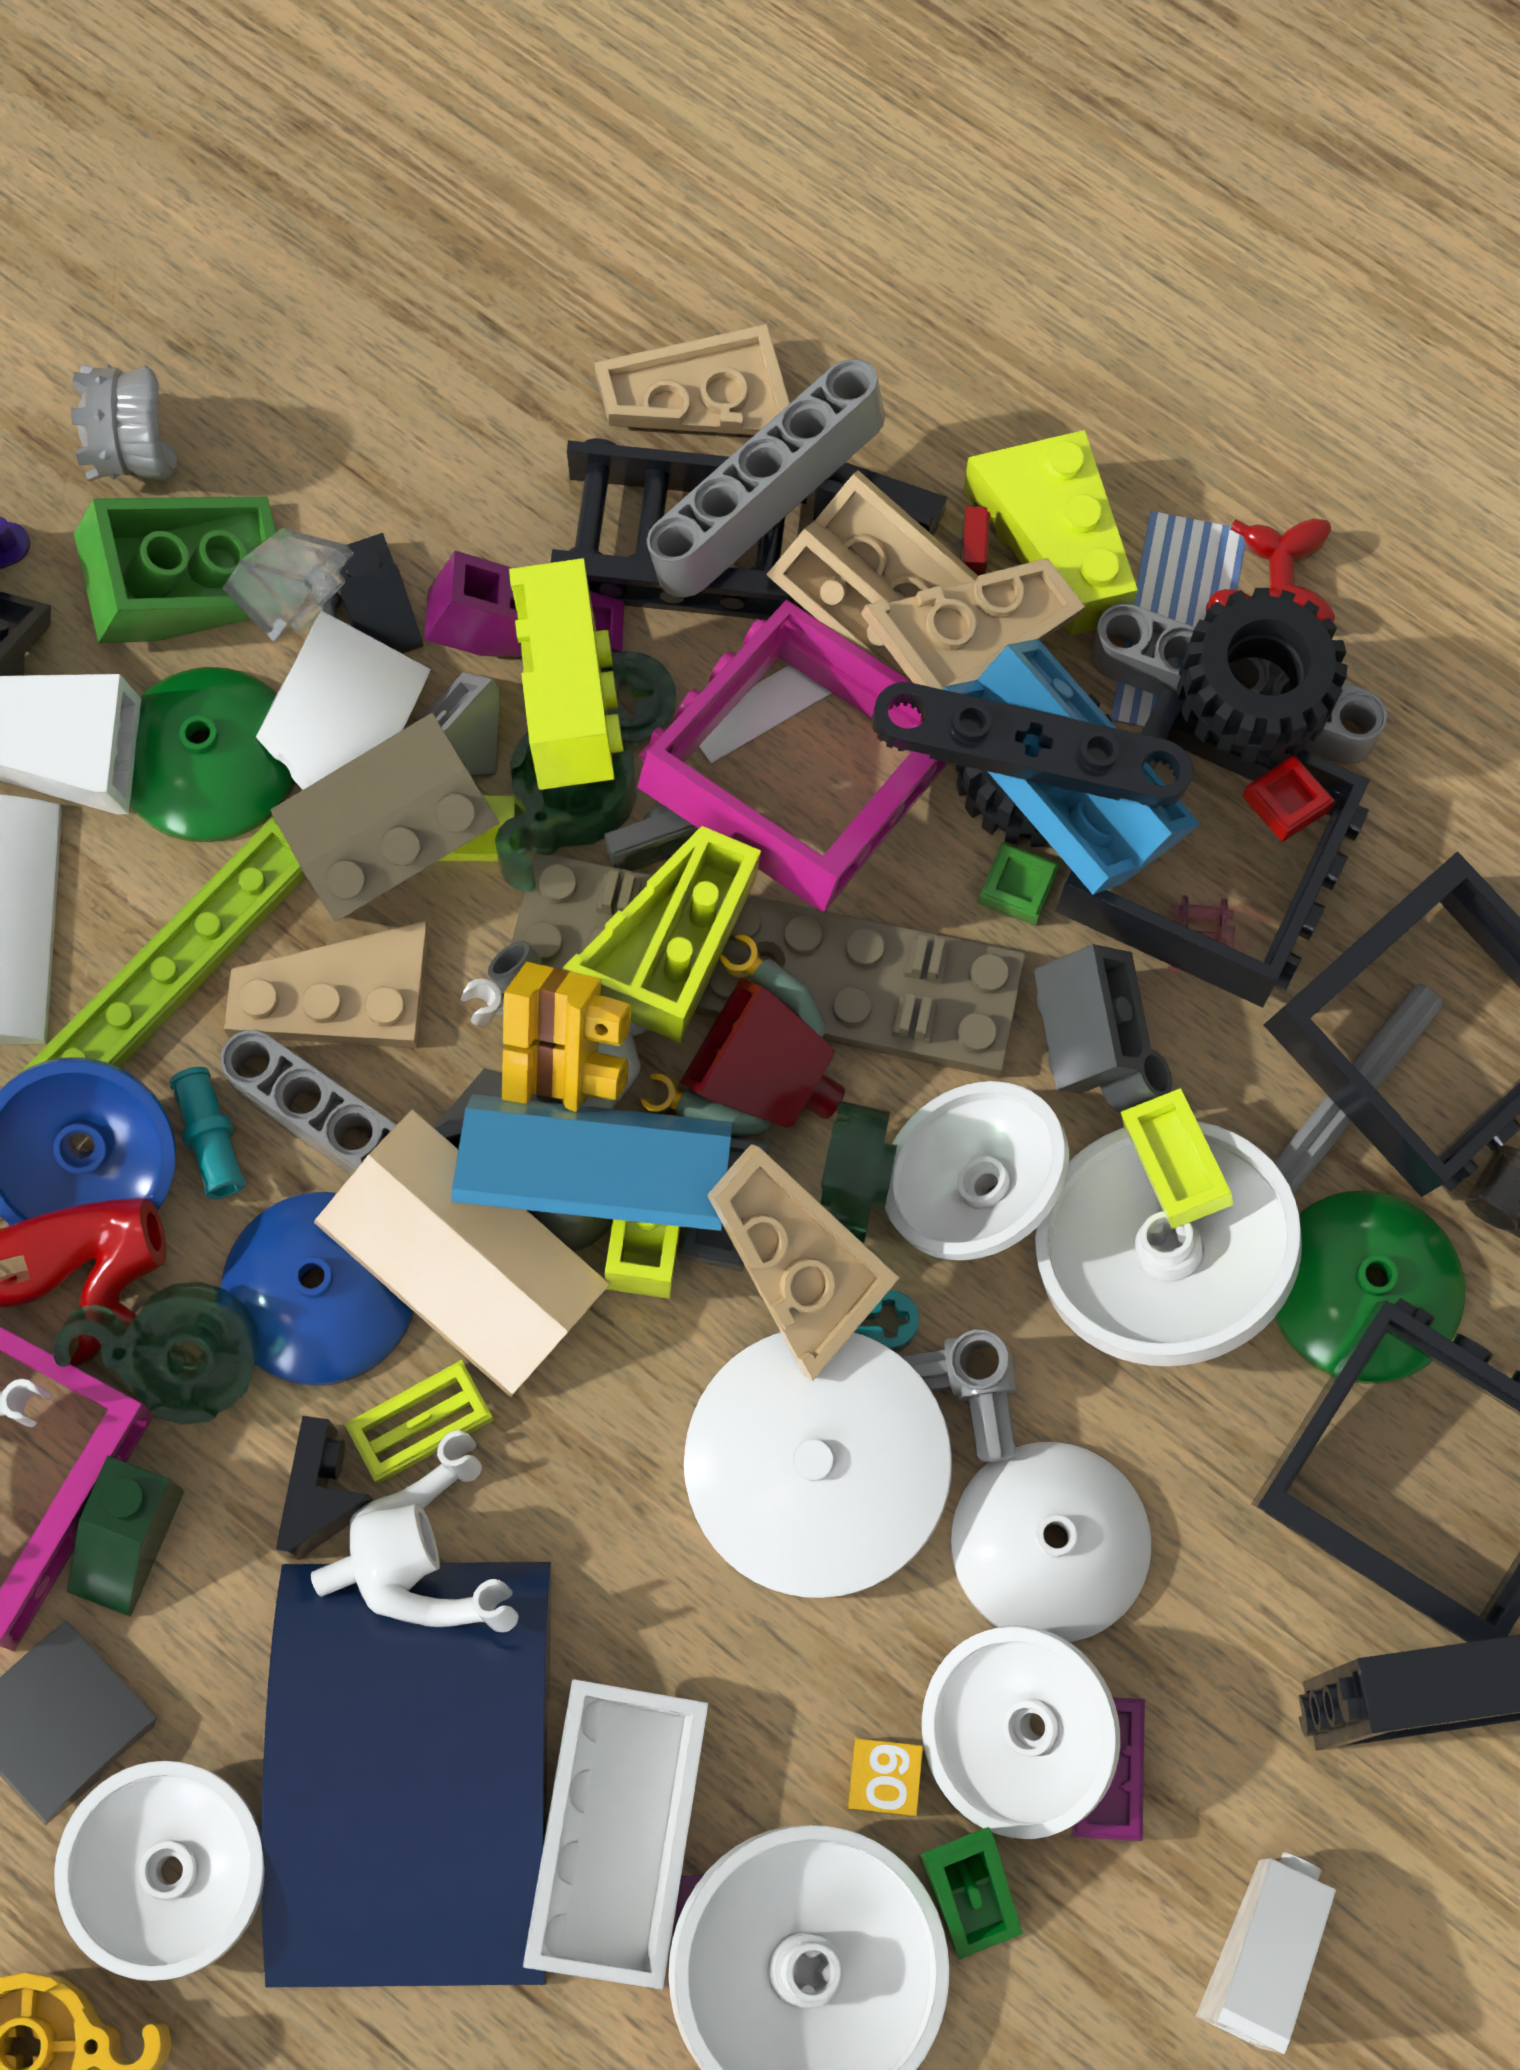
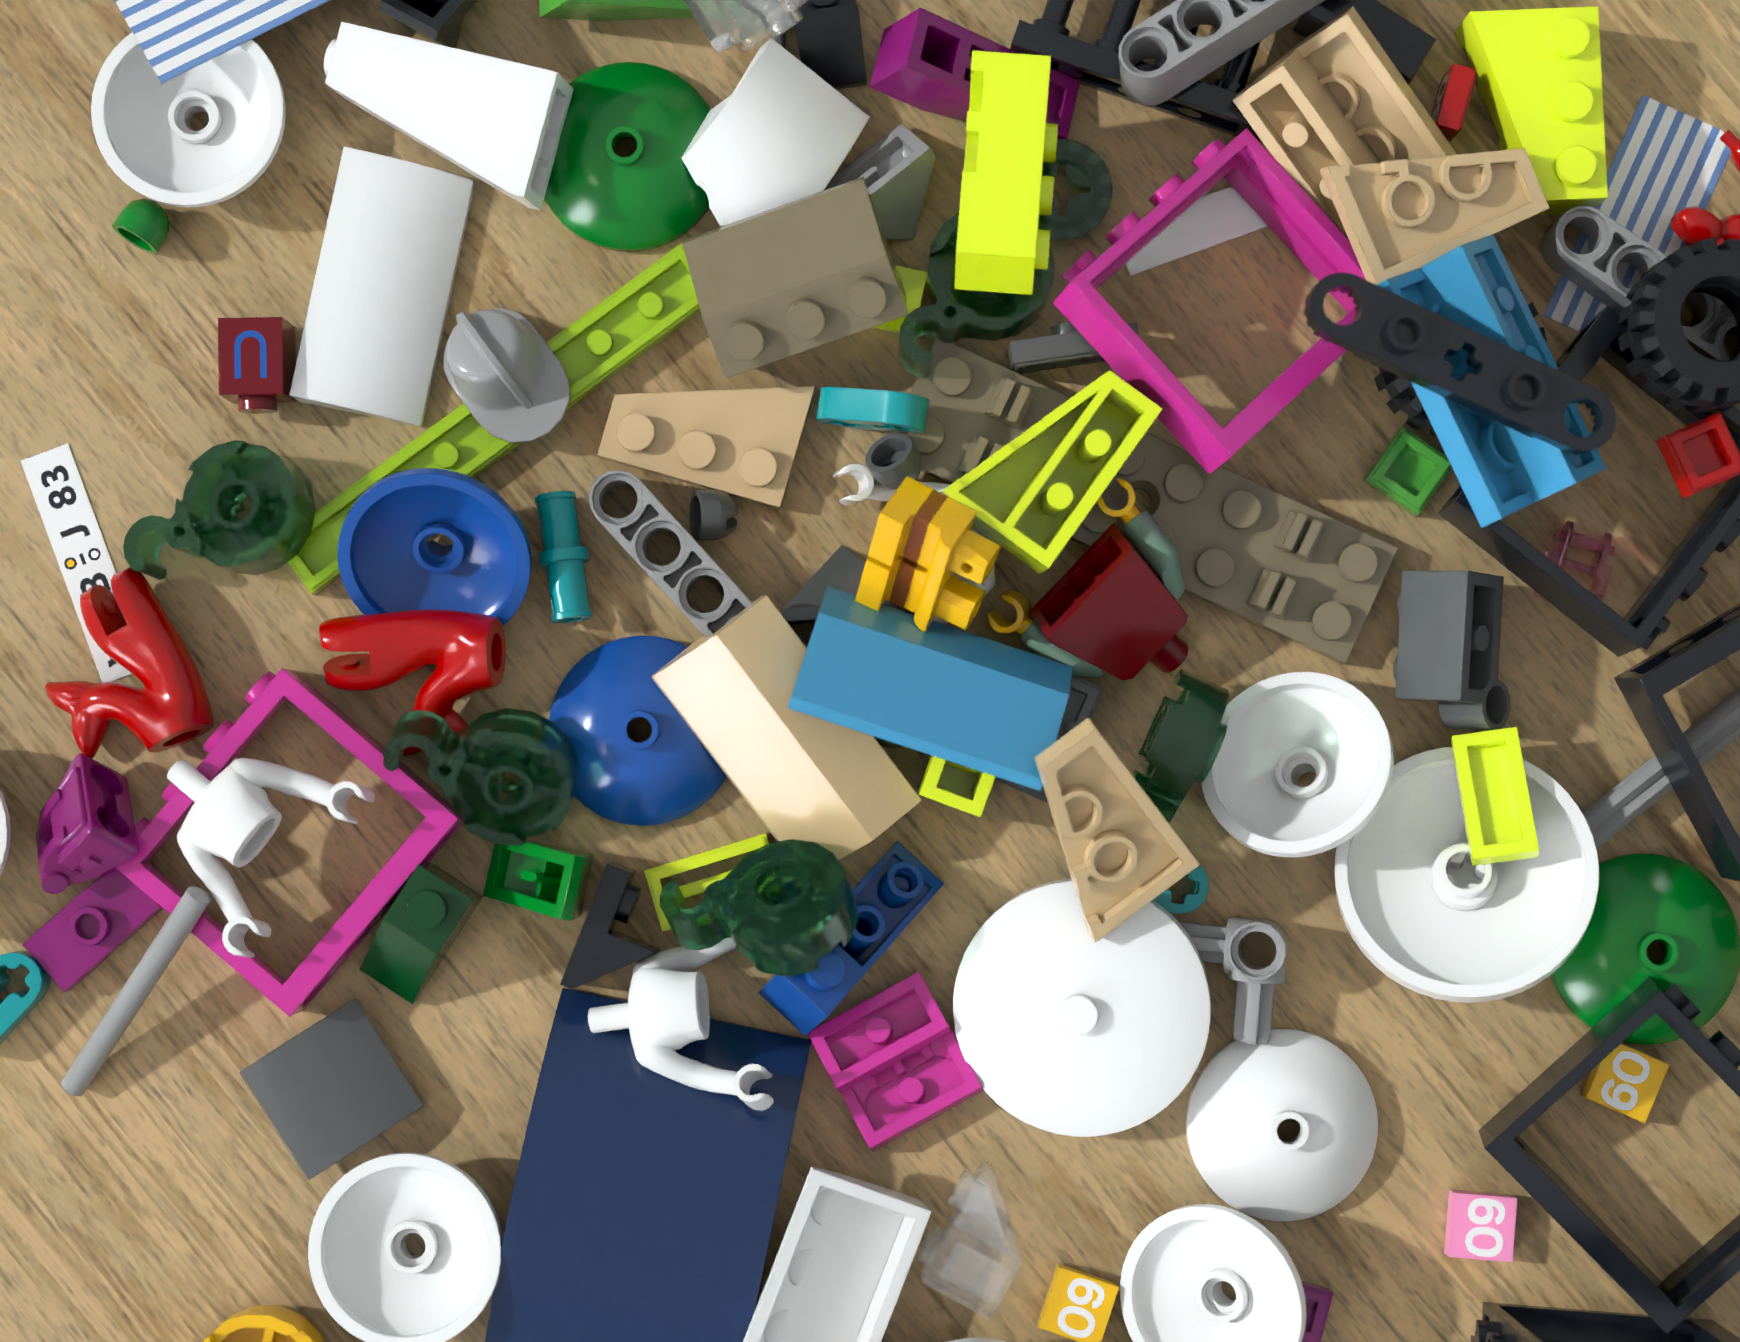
camera: 15 degrees right, 15 degrees up
none -> light grey piece [443,308,570,443]
none -> green slope [483,834,594,921]
none -> clear green piece [660,839,858,976]
none -> dark grey hinge [690,489,739,541]
none -> blue slope [758,841,944,1036]
none -> dark pink slope [808,971,984,1152]
none -> teal beam [816,387,930,433]
none -> clear slope [917,1160,1022,1320]
none -> bright pink tile [1444,1189,1517,1262]
none -> yellow tile [1580,1044,1670,1123]

